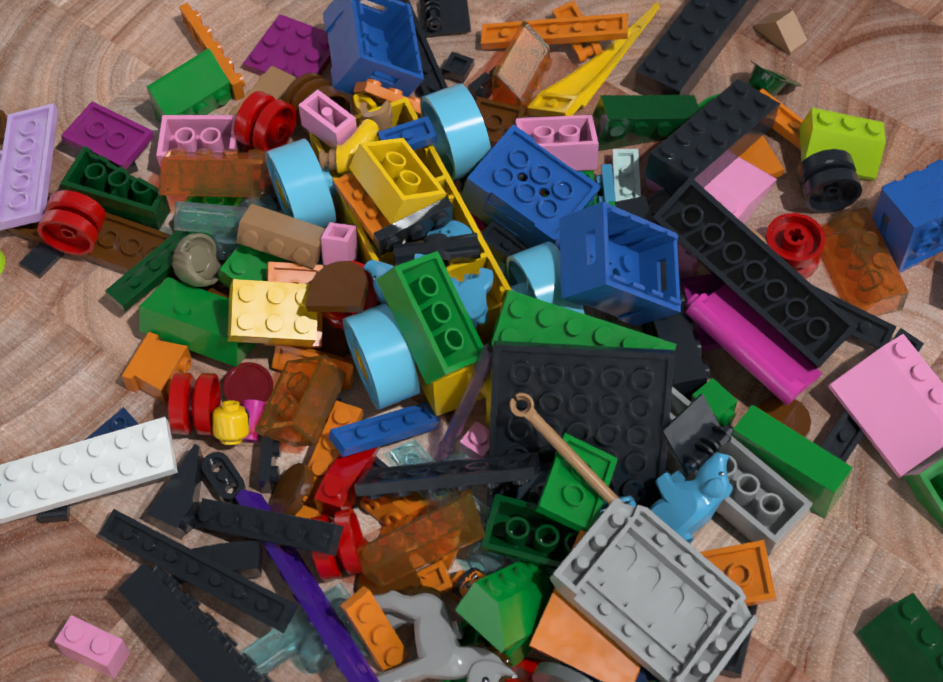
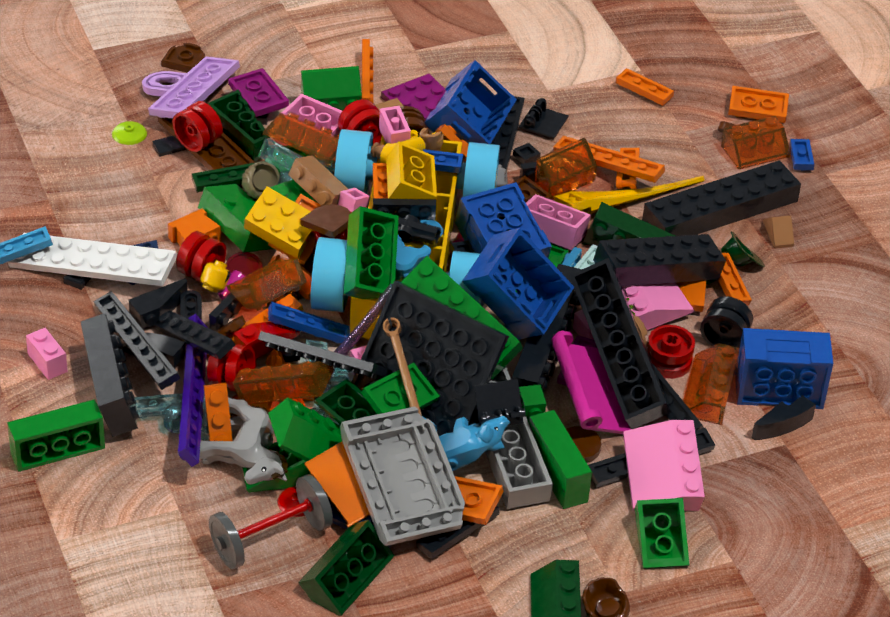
camera: 25 degrees right, 15 degrees down
lime slope [799,108,886,181] -> none

